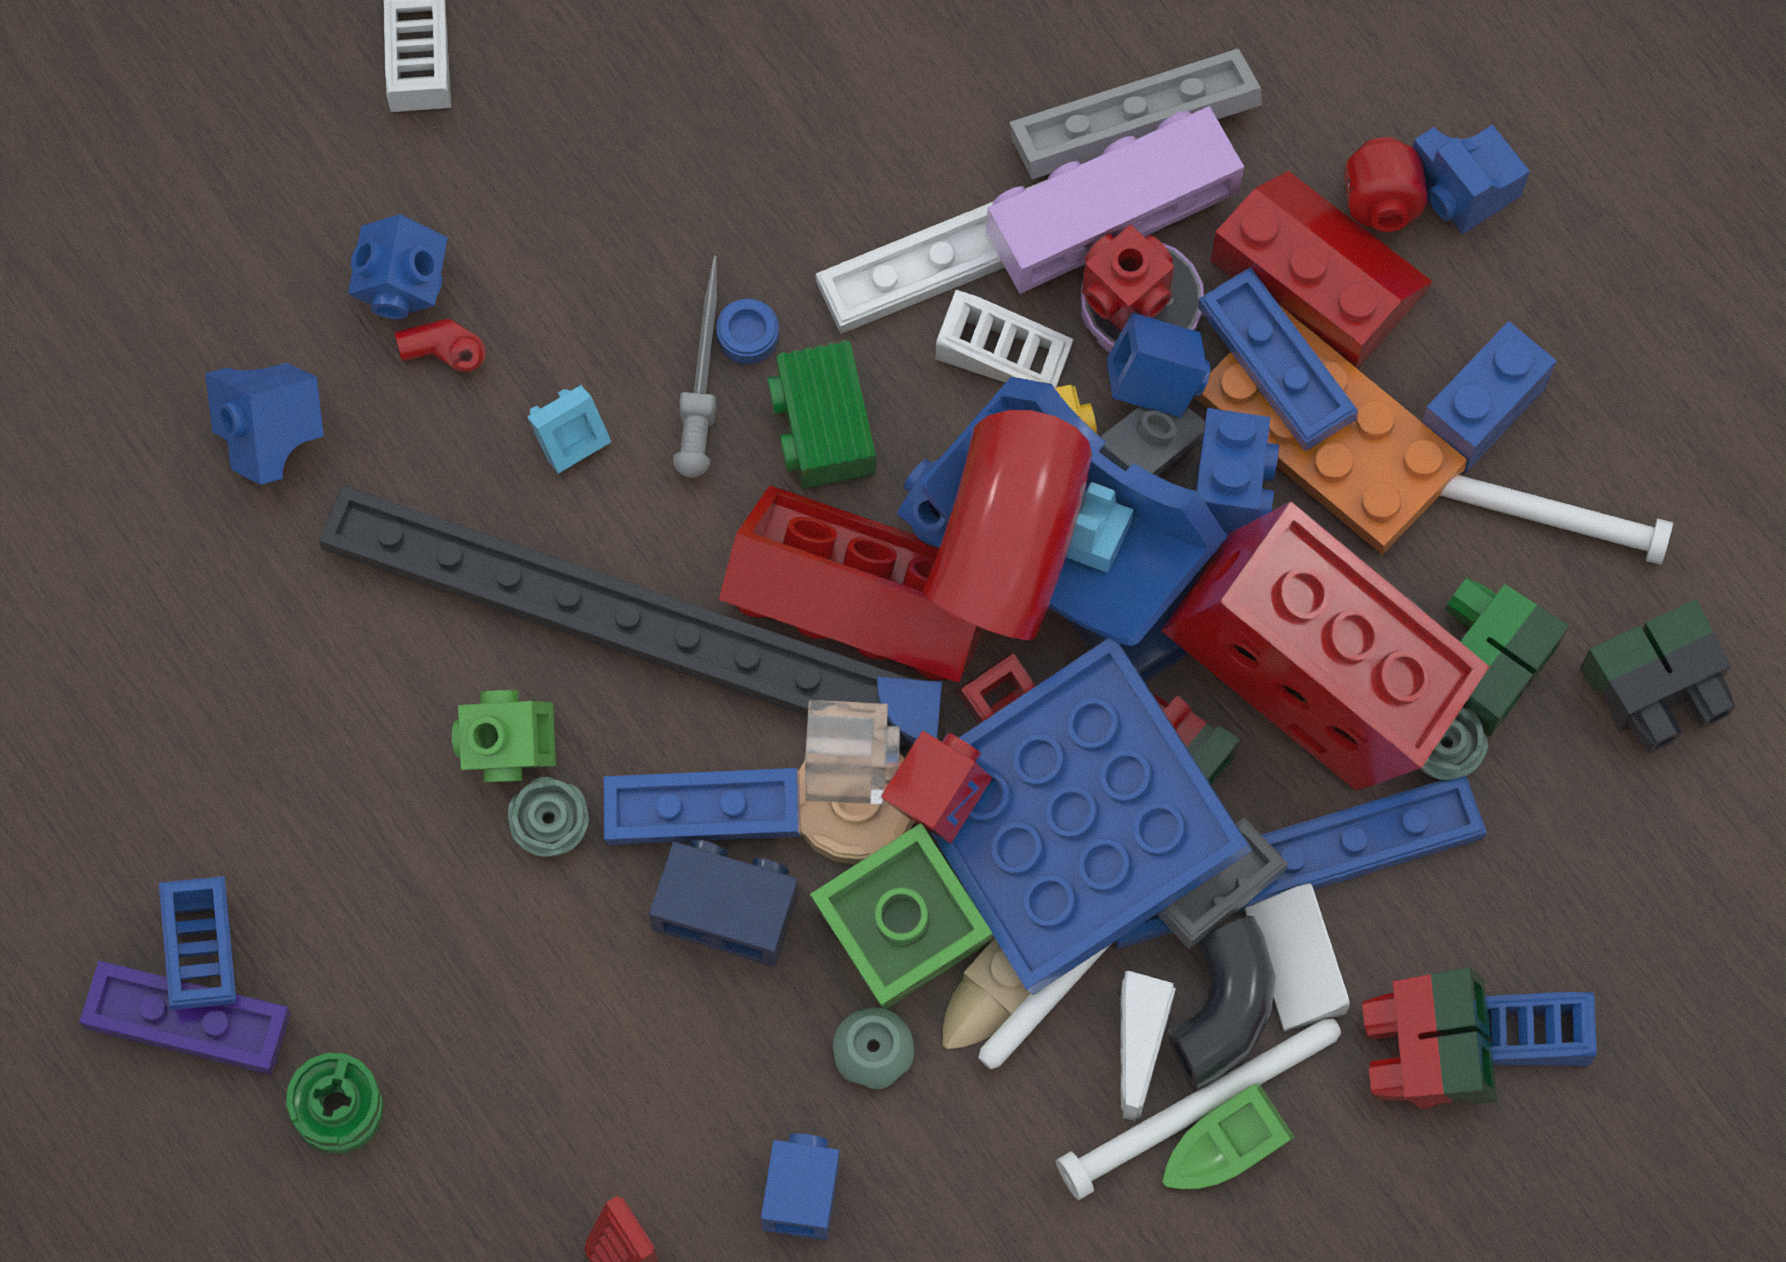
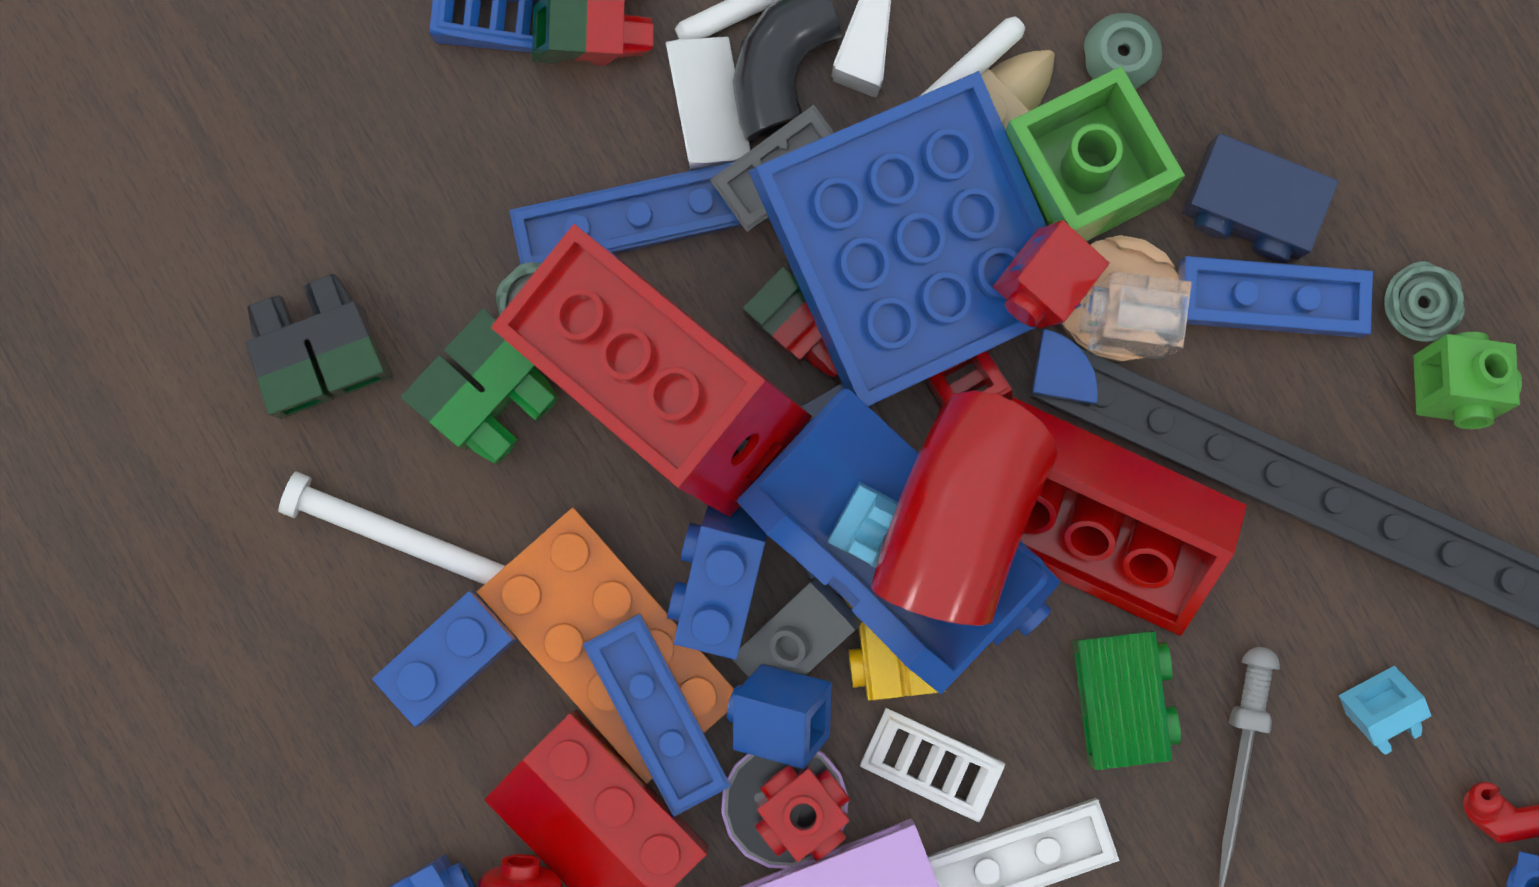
camera: 170 degrees left, 15 degrees up
blue tile [716,299,779,364] -> none

